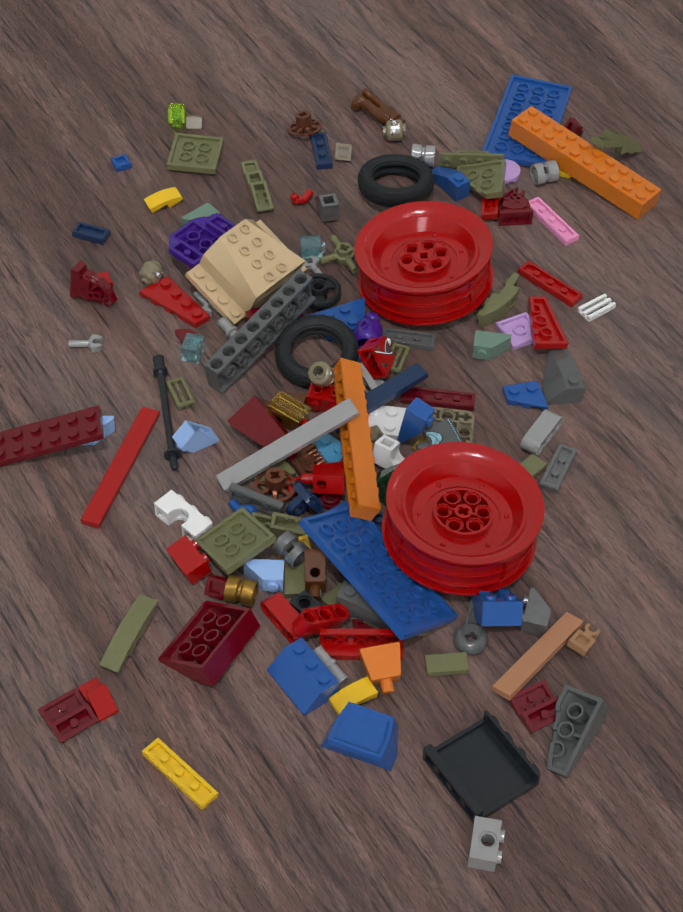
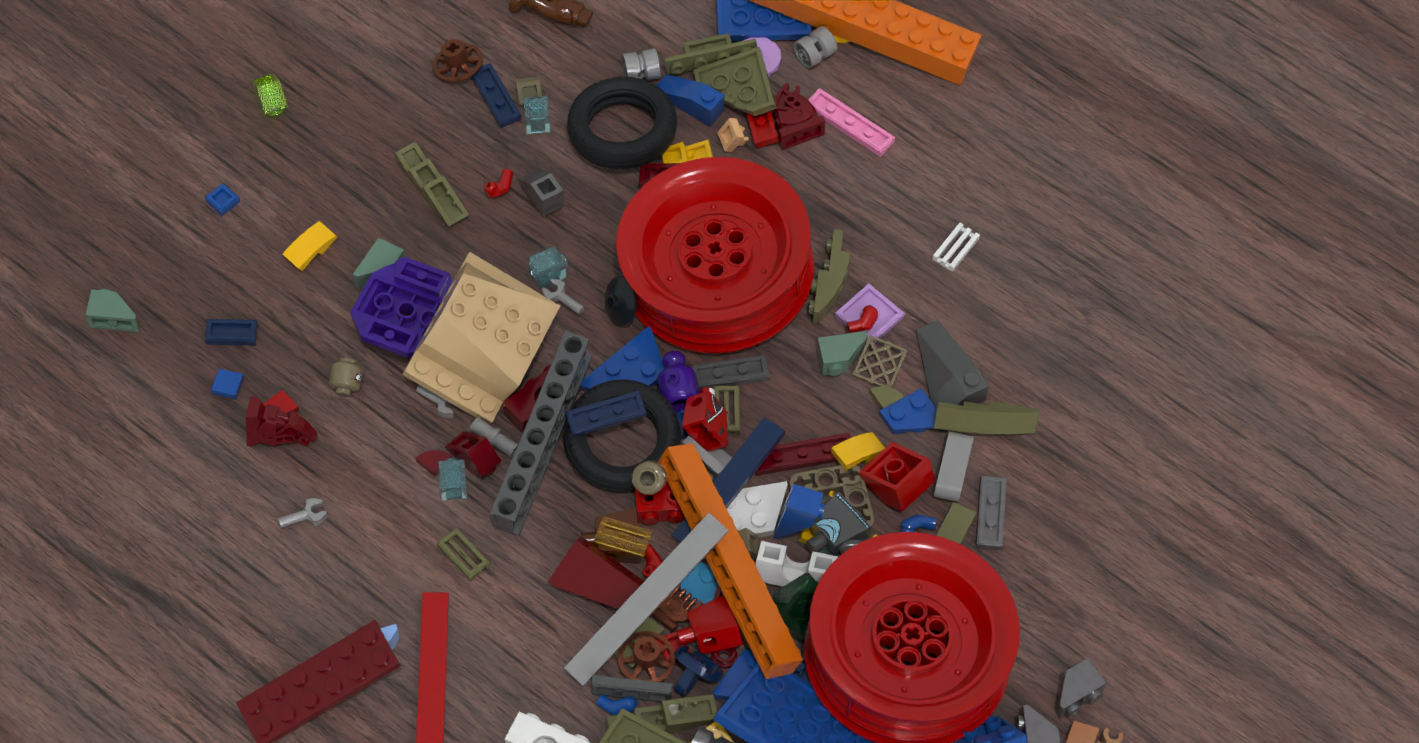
camera: 20 degrees left, 10 degrees up
red wing [139,276,210,328] -> none
black bar [153,354,181,471] -> none
olive plate [166,133,224,175] -> none
light blue slope [172,420,219,453] -> none
dark tan slope [186,114,204,129] -> none
black wheel [308,273,341,309] -> none
olive bar [319,235,358,273] -> none
dark tan head [383,119,406,141] -> none
red tile [517,260,583,308] -> none
red wing [528,296,569,349] -> none
none -> sand green slope [86,289,140,332]
none -> blue tile [211,369,244,399]
none -> dark red slope [445,431,501,477]
none -> clear light blue brick [524,96,550,134]
none -> dark blue tile [565,390,646,438]
none -> black dish [605,276,637,326]
none -> light nougat tile [717,118,749,152]
none -> yellow slope [831,432,885,471]
none -> red arm [847,305,878,333]
none -> dark tan window [852,335,908,388]
none -> red slope [859,442,936,512]
none -> olive tile [869,386,904,409]
none -> olive slope [934,401,1040,435]
none -> flat silver slope [1056,658,1106,719]

